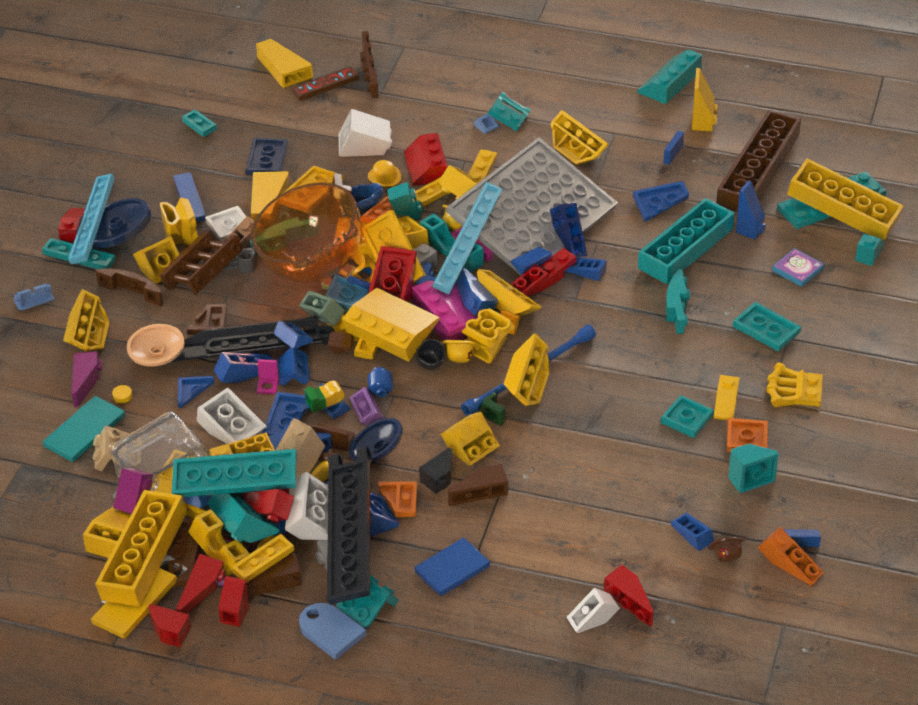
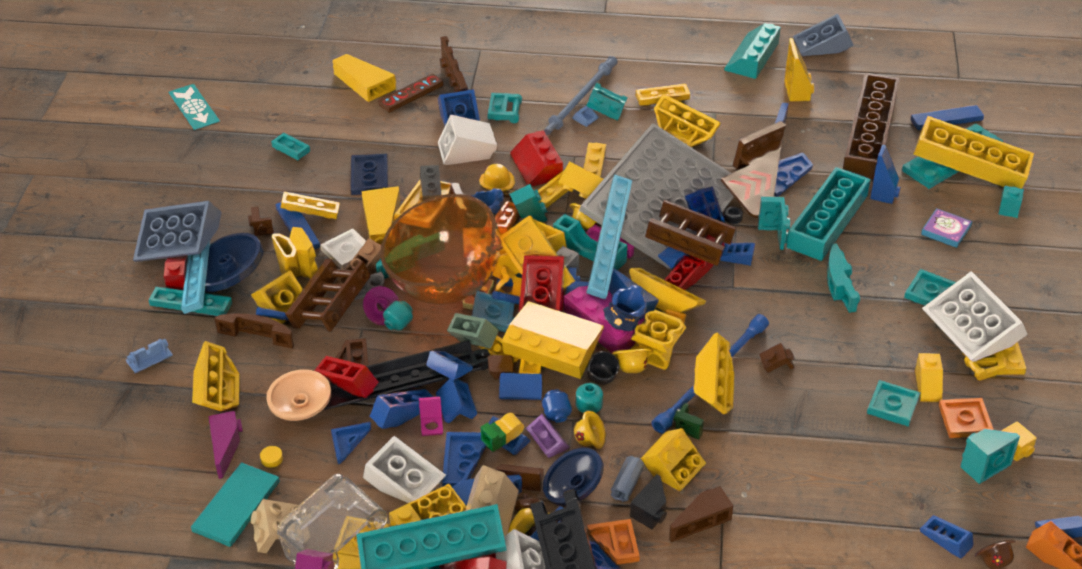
camera: 10 degrees left, 0 degrees up
none -> sand blue slope [133,201,222,262]
none -> teal sticker [168,84,220,130]
none -> reddish brown bracket [248,206,274,236]
none -> blue wheel [256,307,289,321]
none -> yellow plate [280,192,340,219]
none -> red slope [314,356,379,398]
none -> magenta dish [363,286,399,325]
none -> teal head [383,301,413,331]
none -> dark grey plate [420,165,441,200]
none -> blue slope [437,89,480,126]
none -> teal plate [488,93,523,123]
none -> blue slope [499,373,542,400]
none -> sand blue bar [544,56,618,135]
none -> yellow hat [574,411,606,450]
none -> teal head [575,383,603,413]
none -> piece [603,285,647,332]
none -> sand blue axle [611,456,644,502]
none -> yellow plate [635,84,690,106]
none -> reddish brown fence [645,199,736,266]
none -> piece [721,121,786,218]
none -> black tile [724,207,743,224]
none -> teal bracket [758,197,790,250]
none -> reddish brown bracket [759,343,795,373]
none -> sand blue slope [793,14,854,56]
none -> blue tile [910,105,984,130]
none -> white slope [922,271,1027,362]
none -> yellow brick [1002,421,1037,462]

